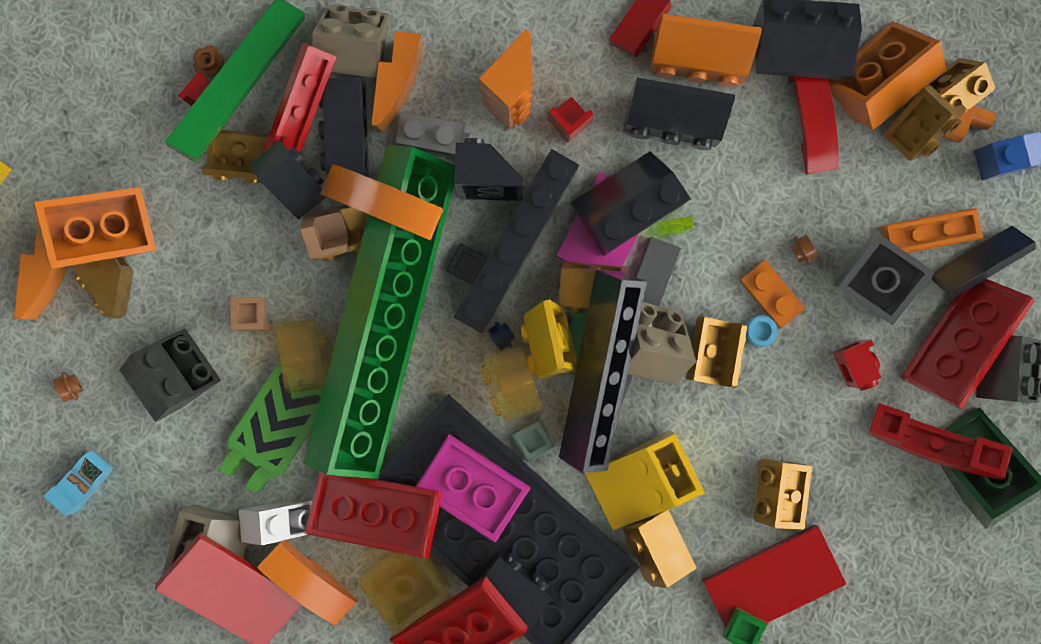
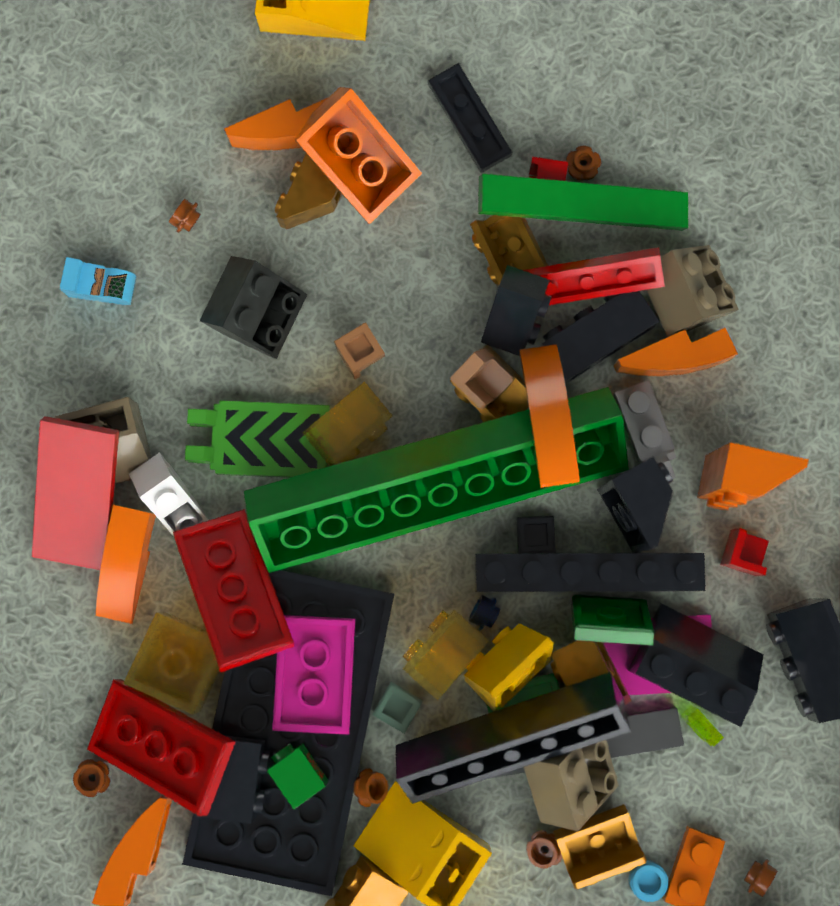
camera: 70 degrees right, 5 degrees down
none -> green brick [267,743,329,809]
none -> dark orange plate [354,768,388,807]
none -> black tile [428,63,512,173]
none -> dark orange plate [526,830,563,869]
none -> green tile [571,595,654,645]

